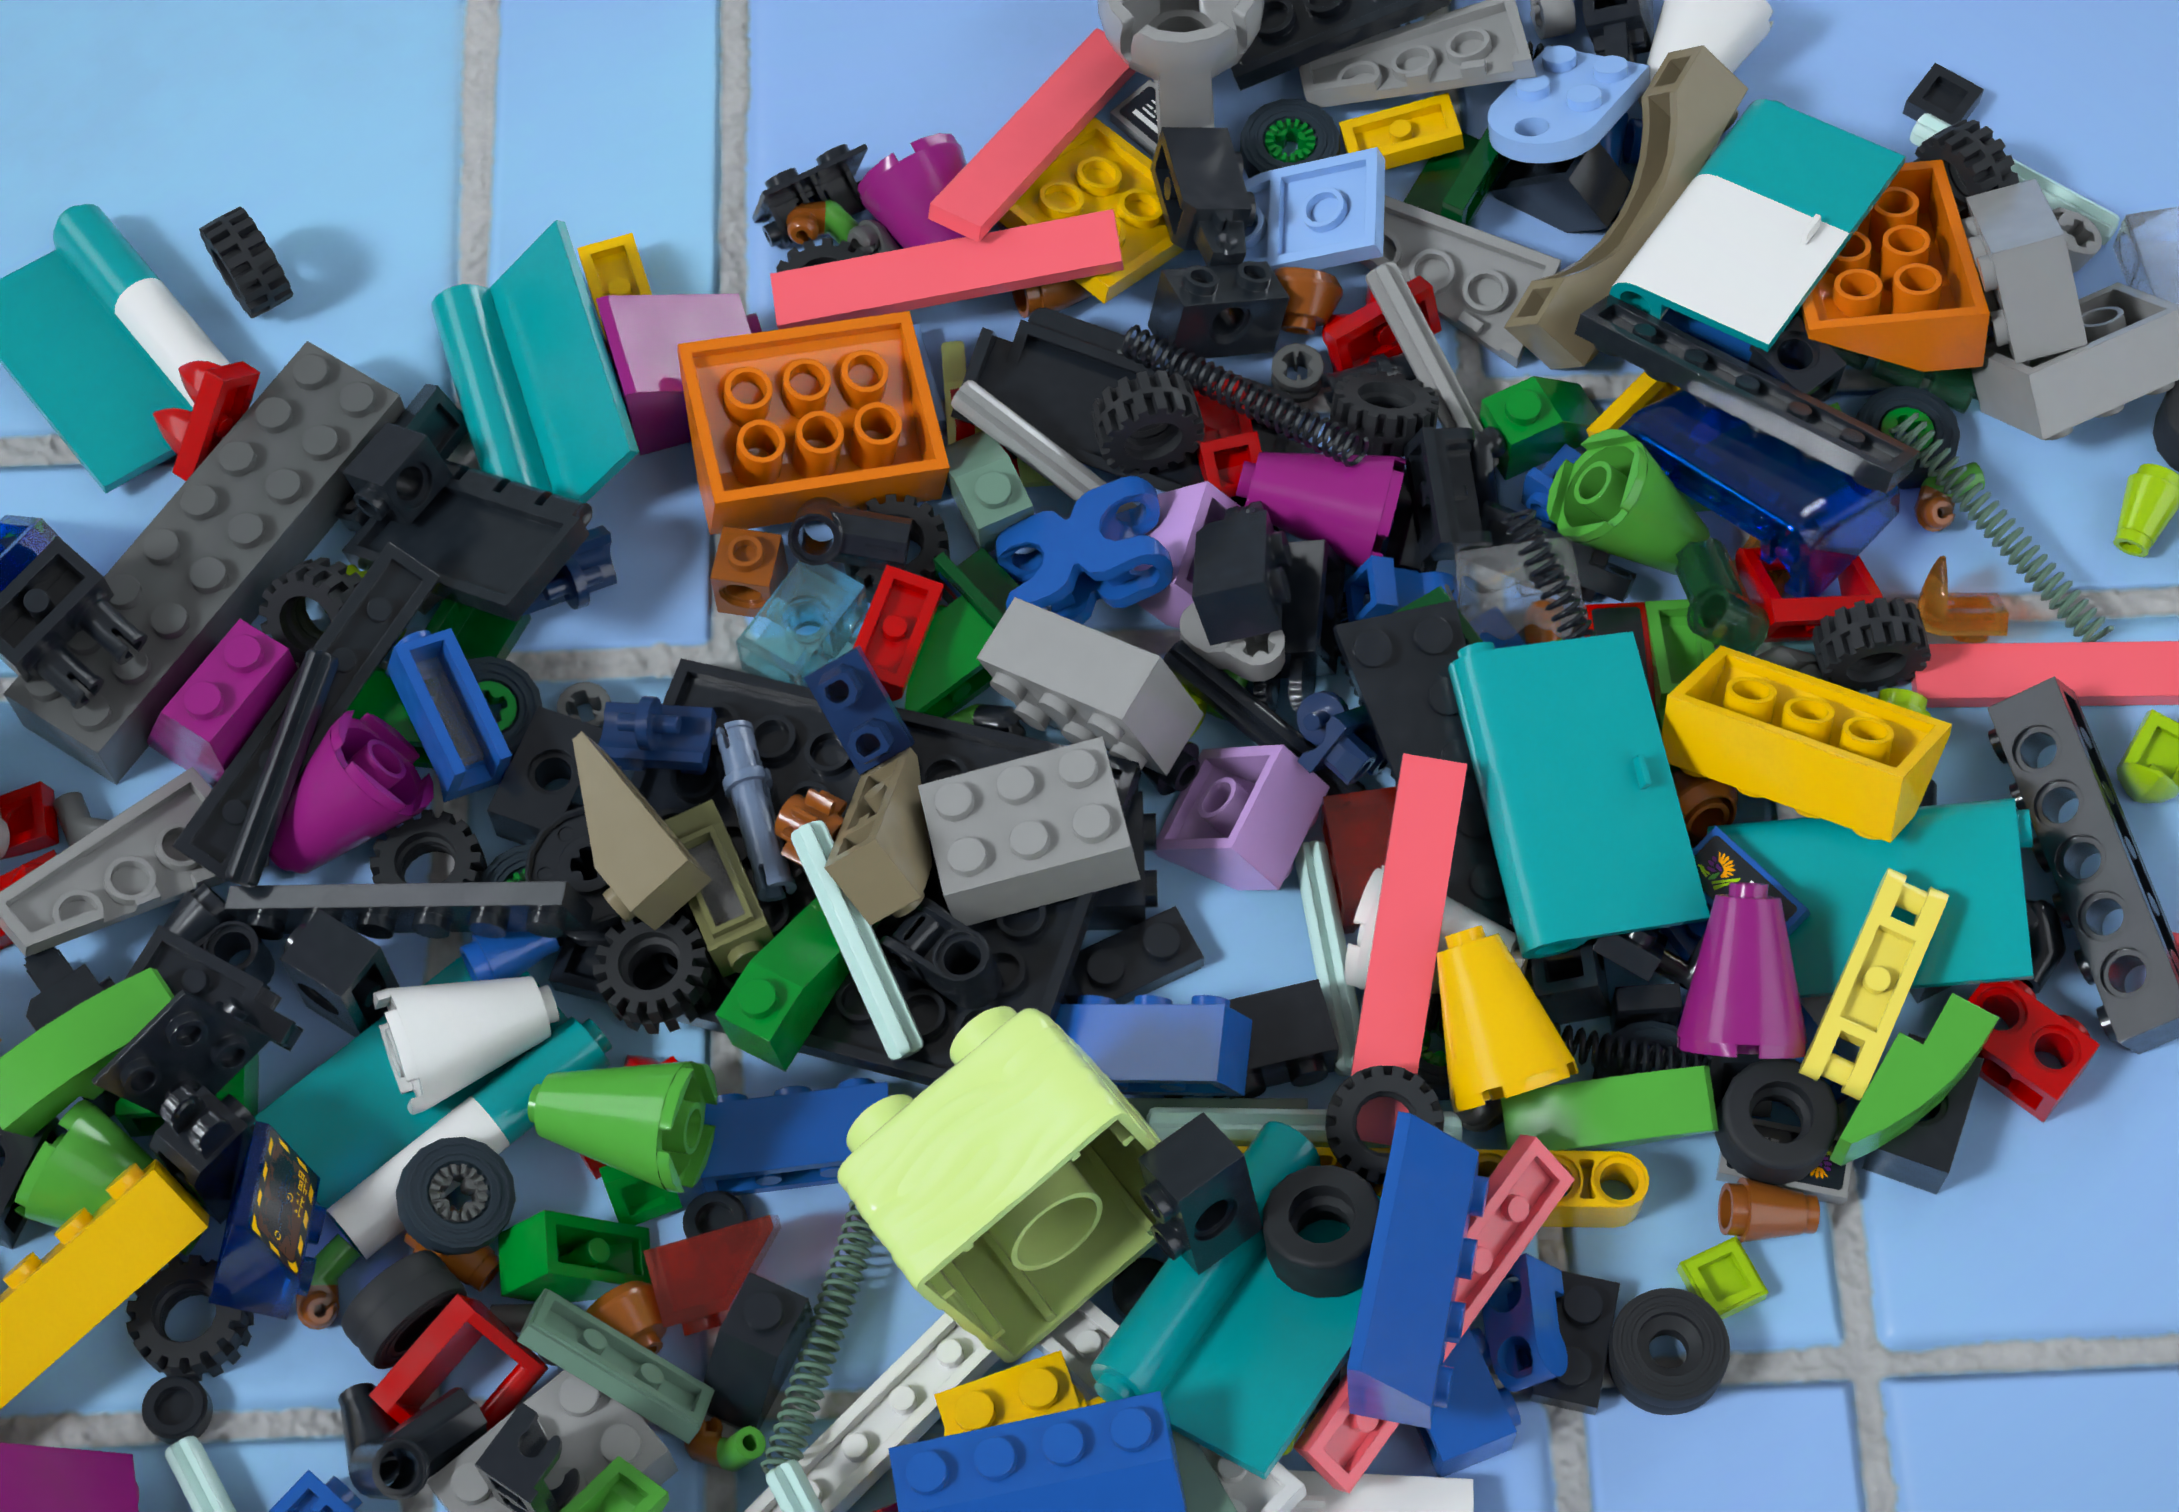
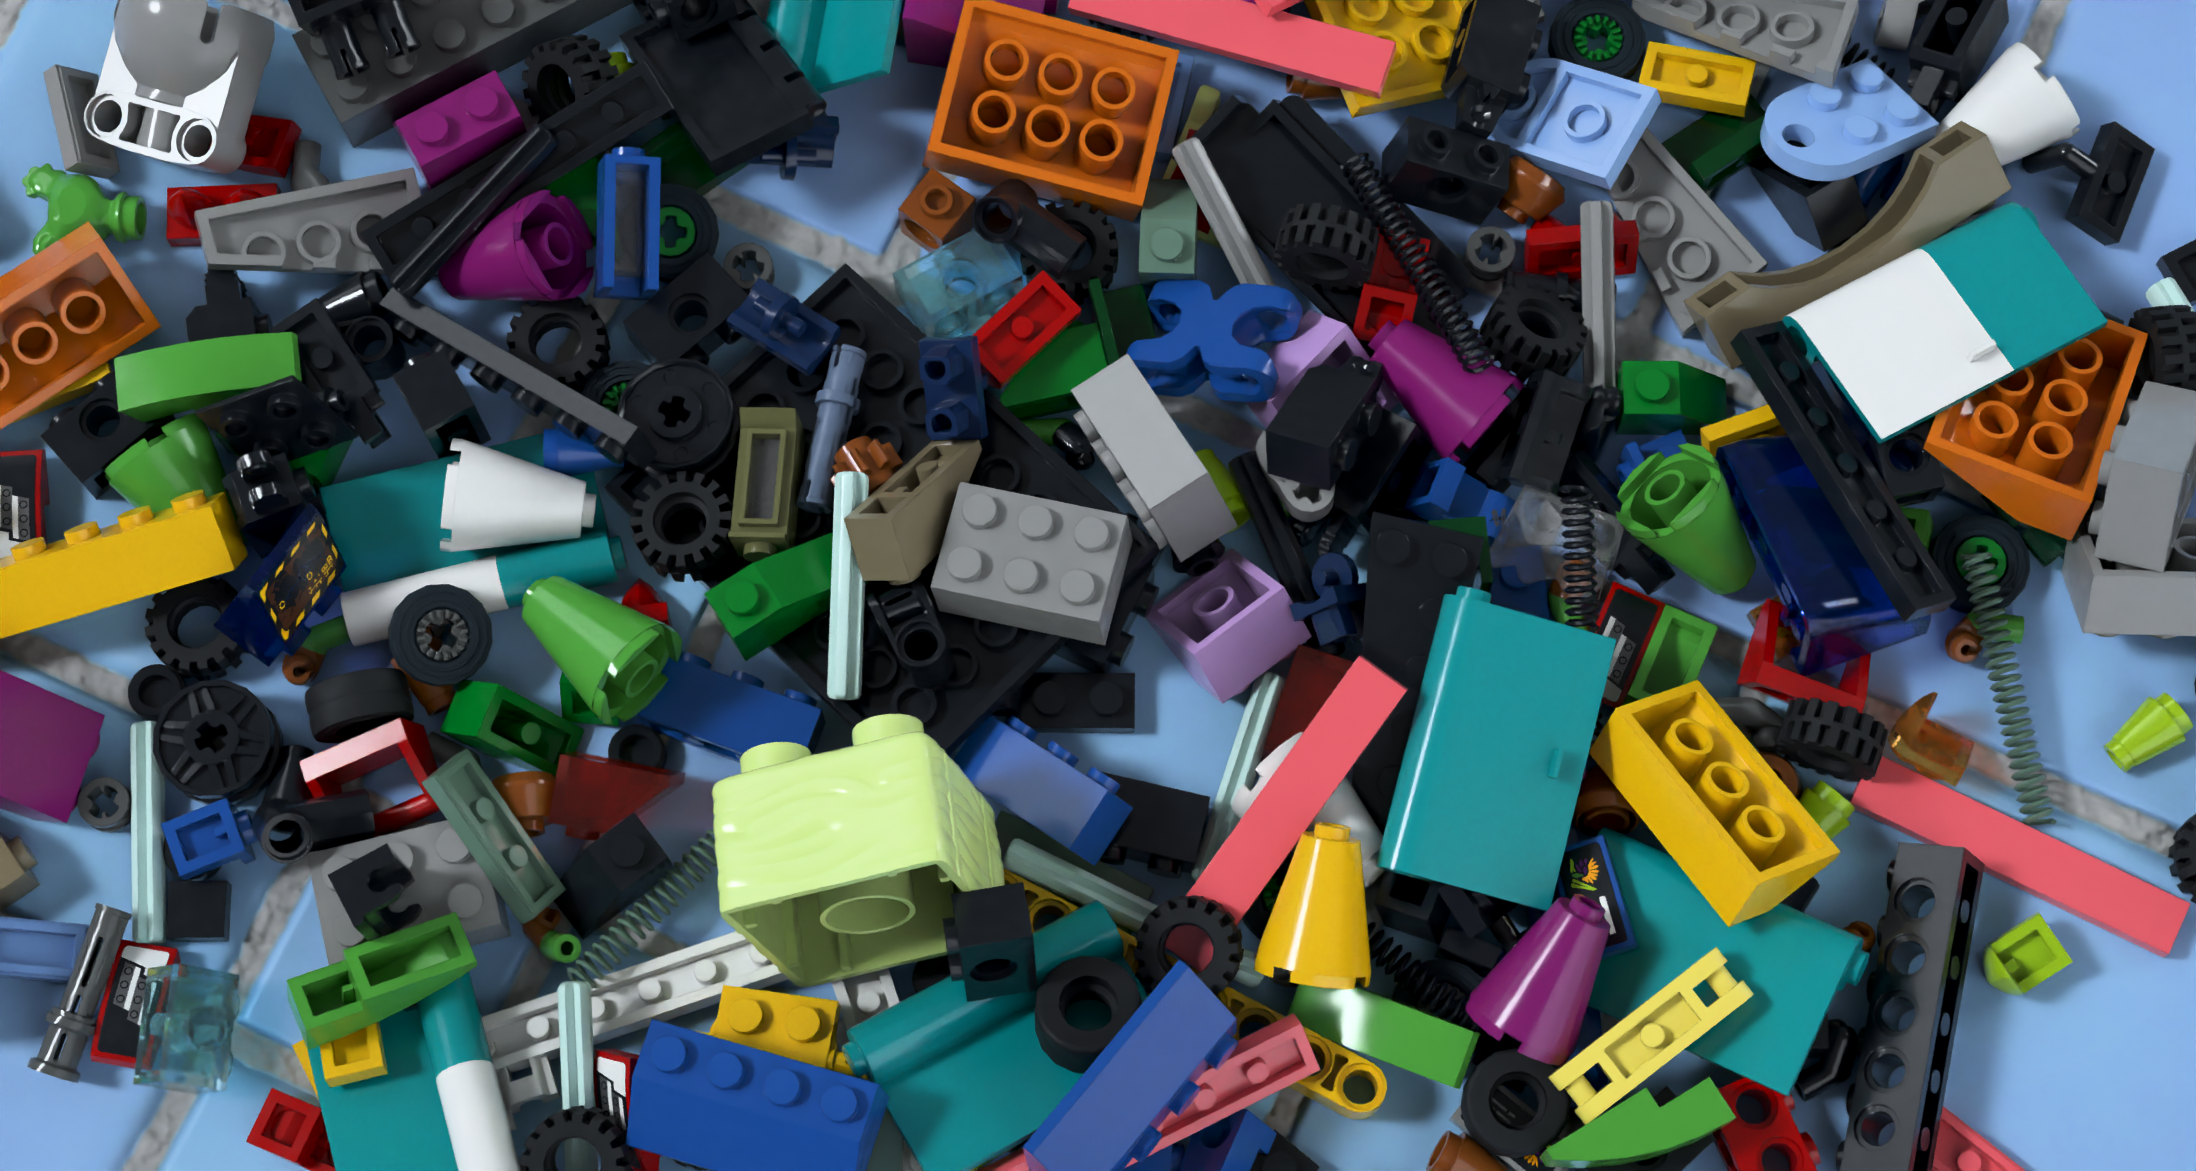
camera: 25 degrees right, 10 degrees up
dark tan slope [572,731,712,931] -> none
clear green piece [1675,537,1769,655] -> none
none -> black wheel [153,680,283,806]
none -> black plate [2022,121,2155,246]

